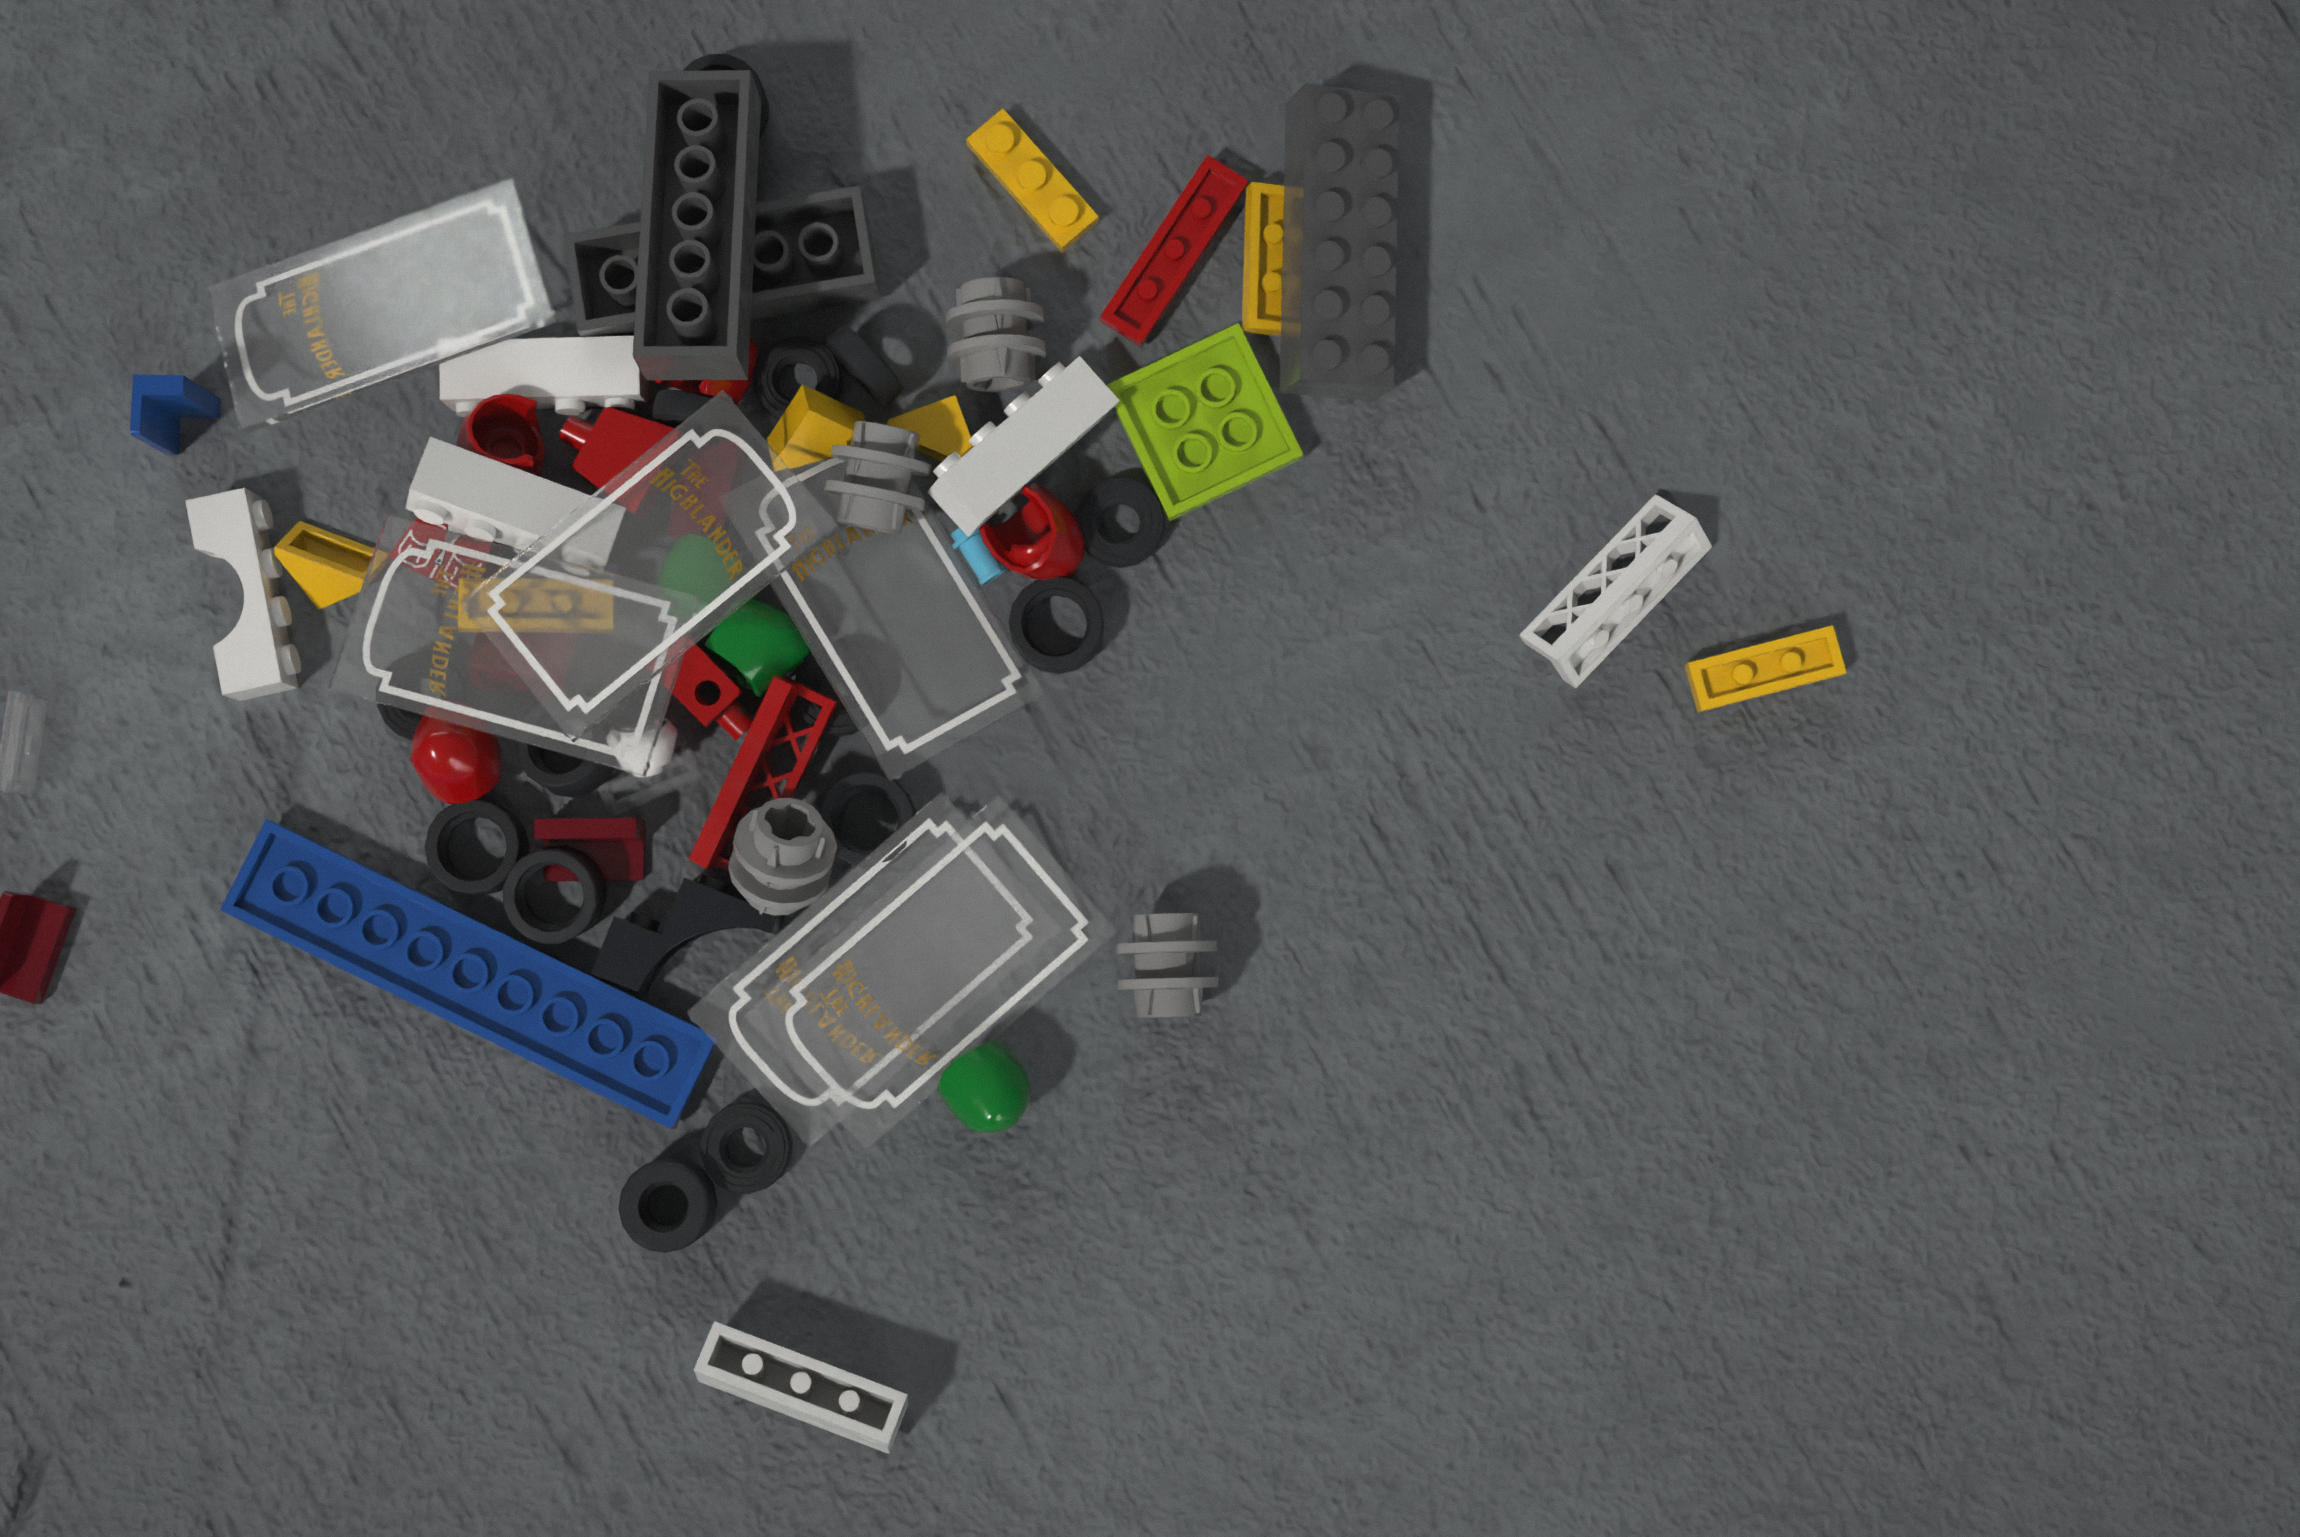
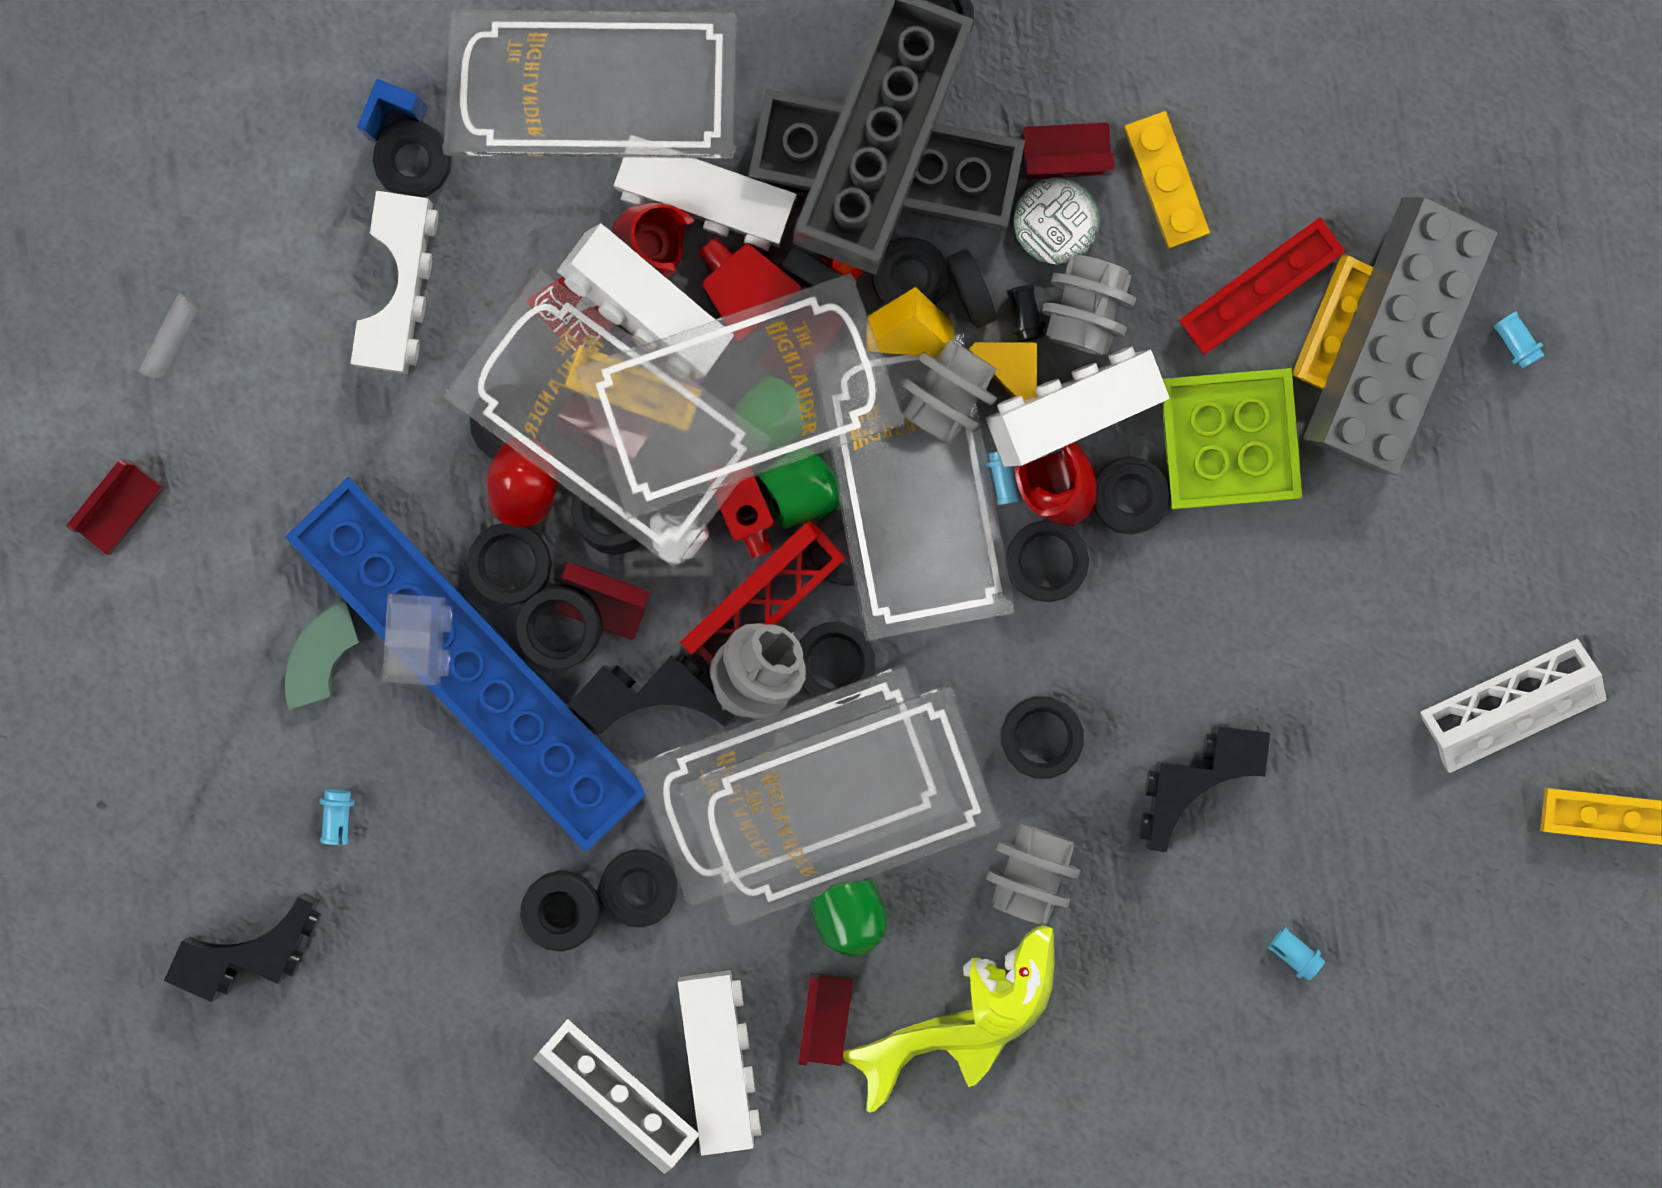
camera: 15 degrees right, 5 degrees up
yellow slope [274,521,391,610] -> none
none -> black arch [164,893,321,1002]
none -> sand green tile [285,601,361,710]
none -> medium azure pin [319,789,355,845]
none -> black tyre [372,120,452,197]
none -> clear brick [383,594,452,685]
none -> white brick [678,970,761,1156]
none -> dark red panel [798,972,853,1066]
none -> neon yellow piece [843,925,1054,1113]
none -> black tyre [1001,696,1084,779]
none -> black pin [1006,285,1046,342]
none -> tile [1013,178,1100,265]
none -> dark red panel [1022,122,1115,180]
none -> black arch [1140,725,1271,852]
none -> medium azure pin [1267,927,1325,981]
none -> medium azure pin [1493,311,1544,370]

